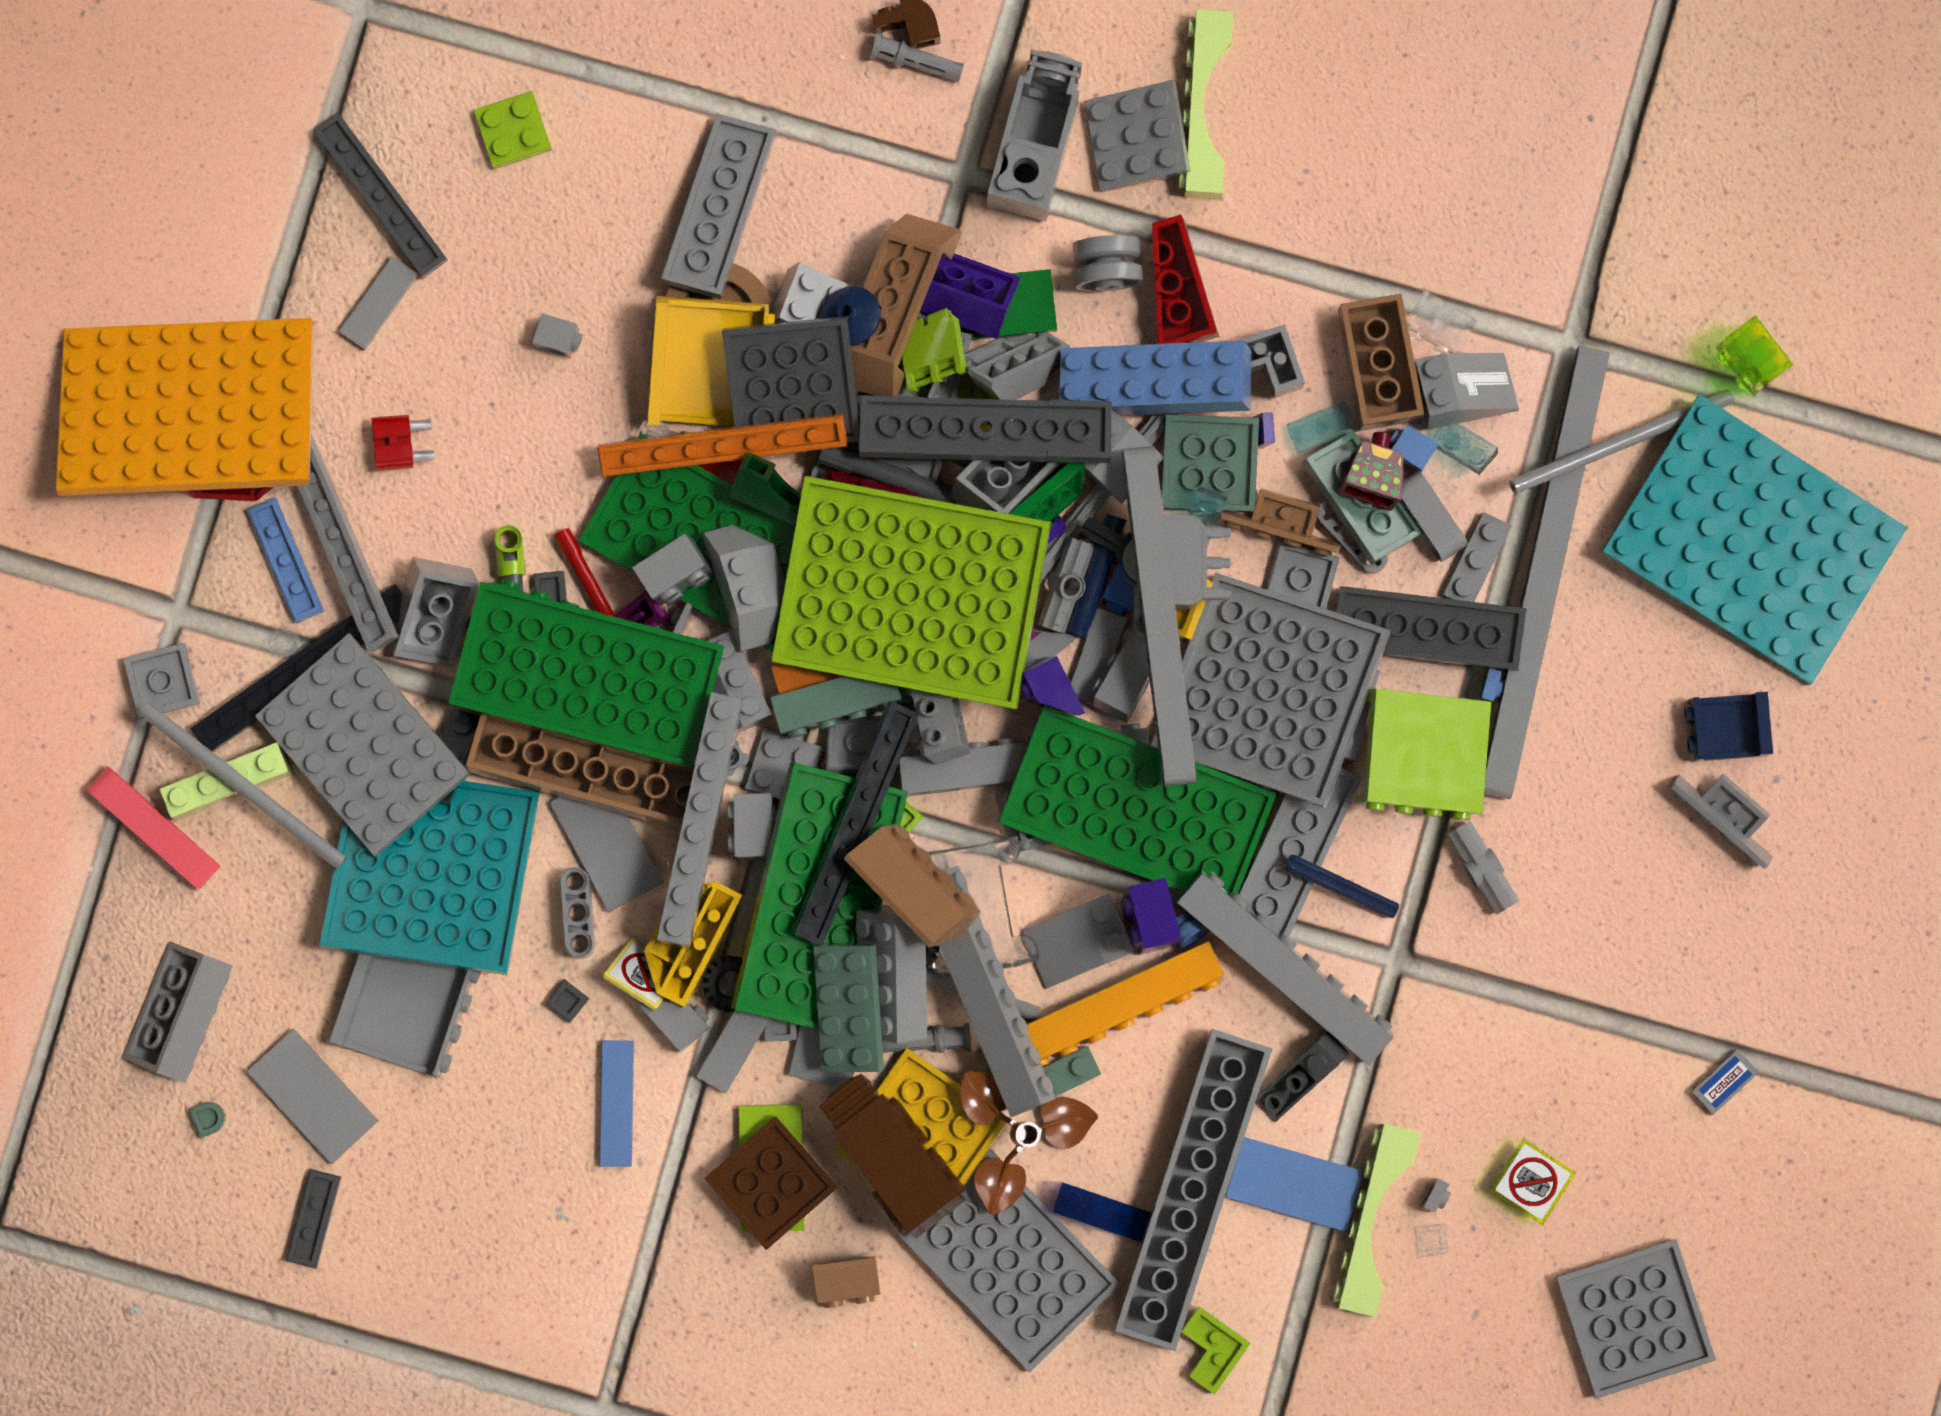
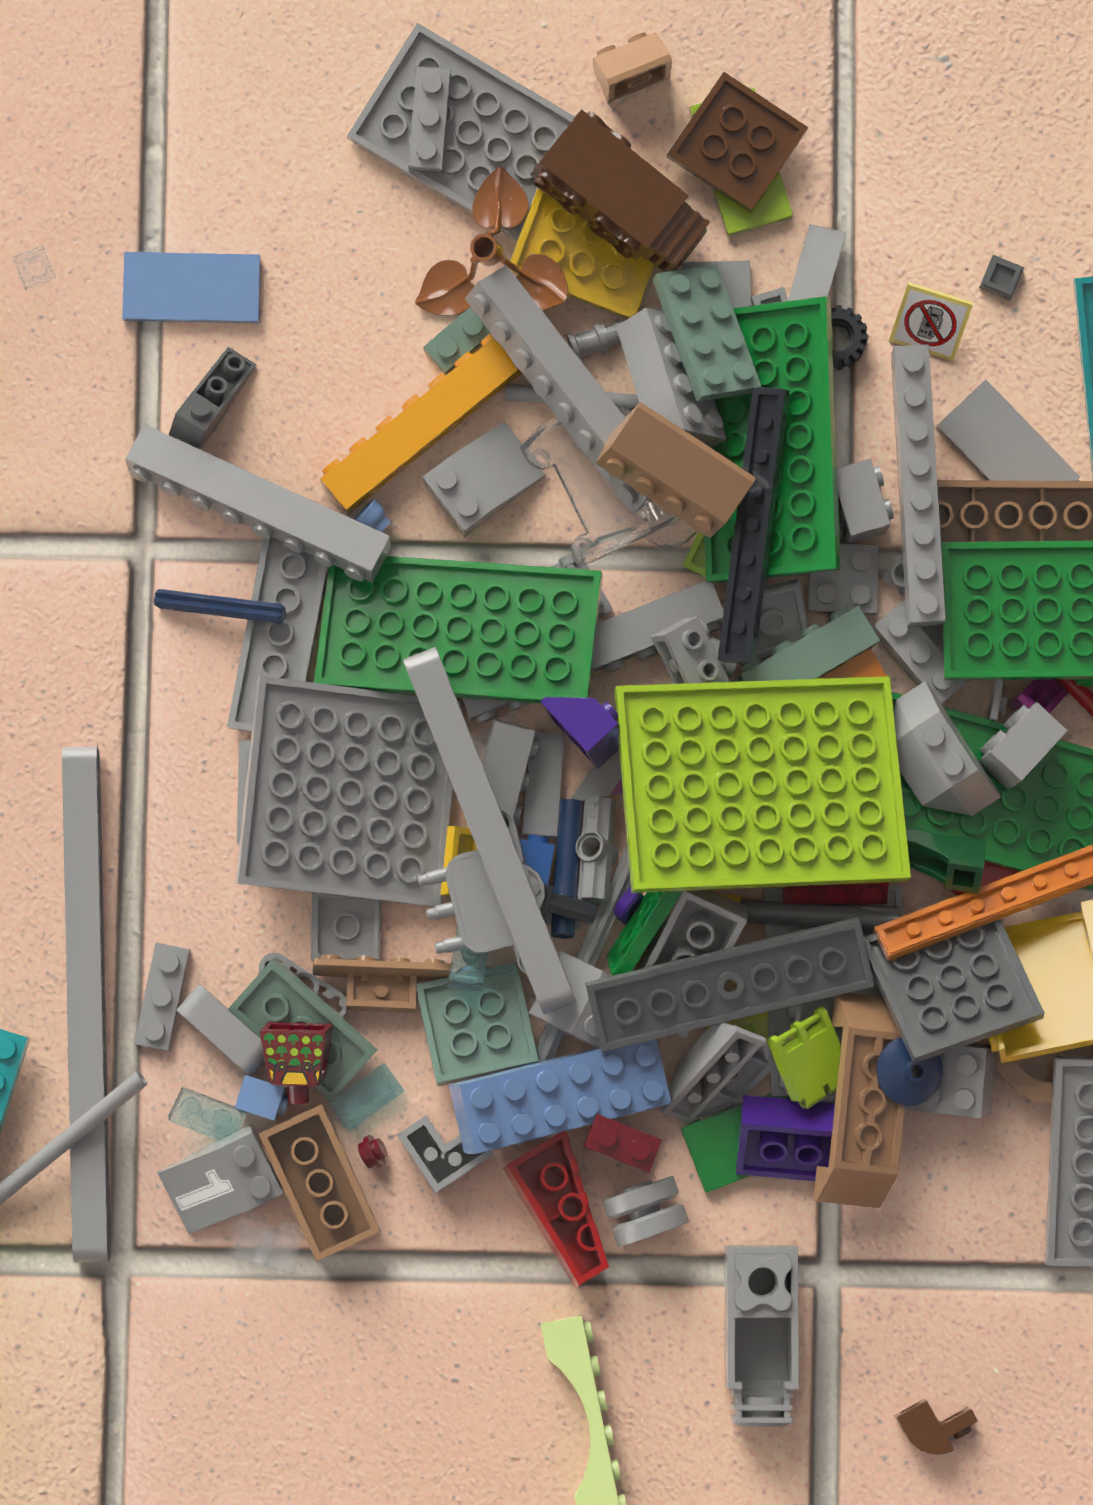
camera: 165 degrees right, 0 degrees up
light grey beam [560,867,596,959] -> none
medium blue tile [600,1040,634,1167] -> none
light grey slope [639,1002,710,1053] -> none
yellow wedge [644,881,743,1007] -> none
light grey pin [870,32,964,83] -> none
clear blue slope [1052,1182,1151,1242] -> none
light grey plate [1085,80,1191,192] -> none
light grey brick [1114,1029,1273,1351] -> none
dark purple brick [1120,878,1181,955] -> none
lime plate [1182,1306,1251,1395] -> none
tile [1254,412,1275,448] -> none
yellowish green arch [1333,1123,1421,1318] -> none
dark grey plate [1337,586,1527,672] -> none
lime panel [1355,689,1491,820] -> none
light grey plate [1421,1178,1451,1212] -> none
light grey piece [1447,820,1520,915] -> none
medium blue plate [1479,668,1505,703] -> none
none -> dark red plate [358,1134,388,1169]
none -> light grey plate [408,66,451,172]
none -> dark red panel [583,1114,662,1173]

